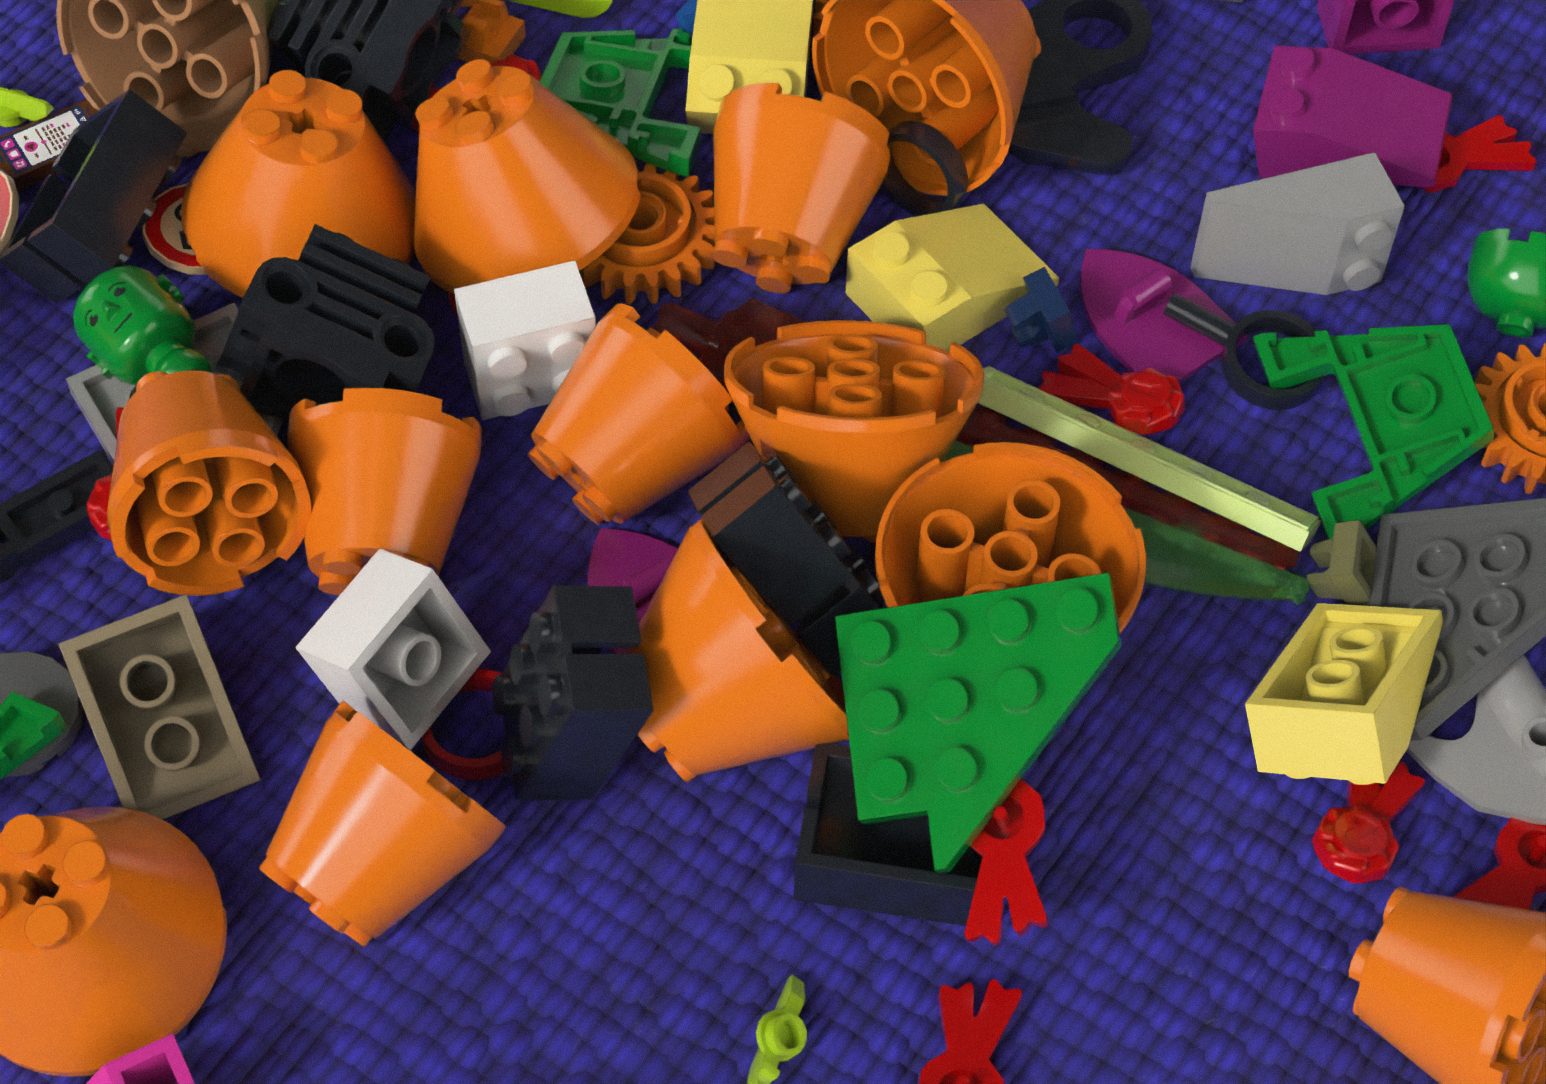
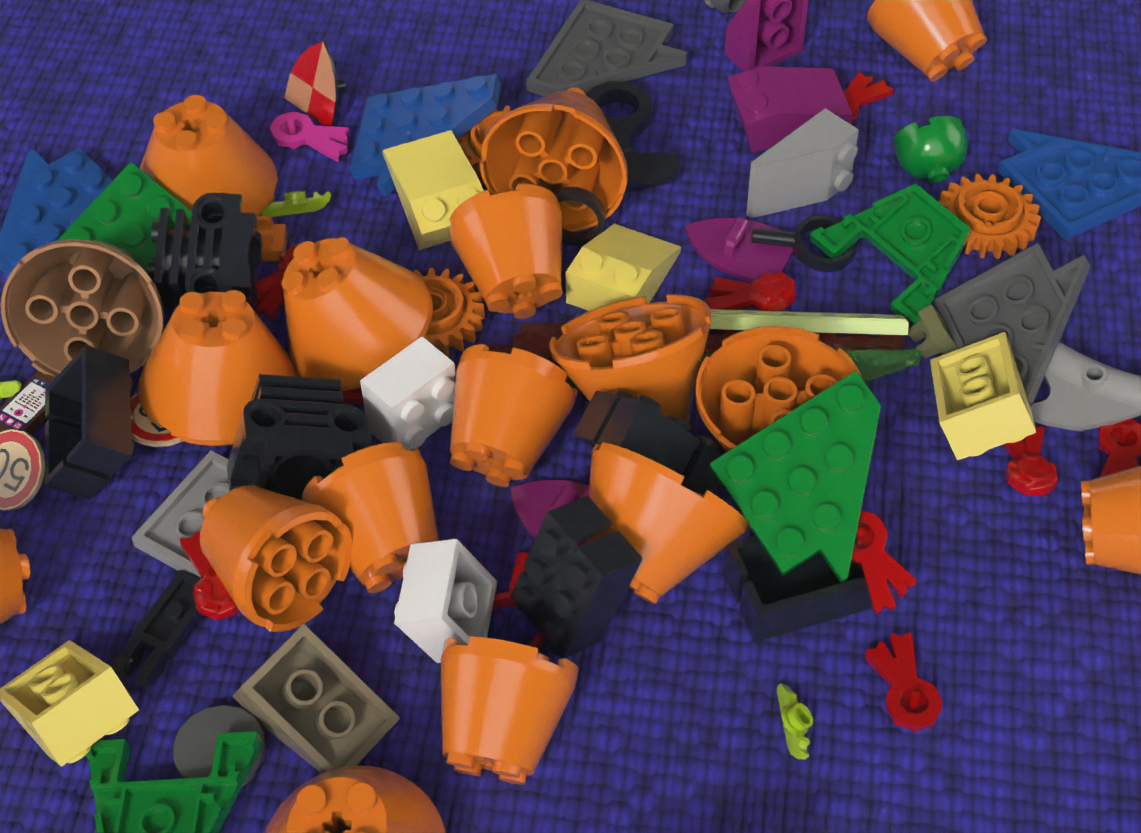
camera: 25 degrees left, 5 degrees down
green piece [73,265,211,386] -> none
green wing [540,28,701,177] -> none
dark blue tile [1005,267,1078,353] -> none

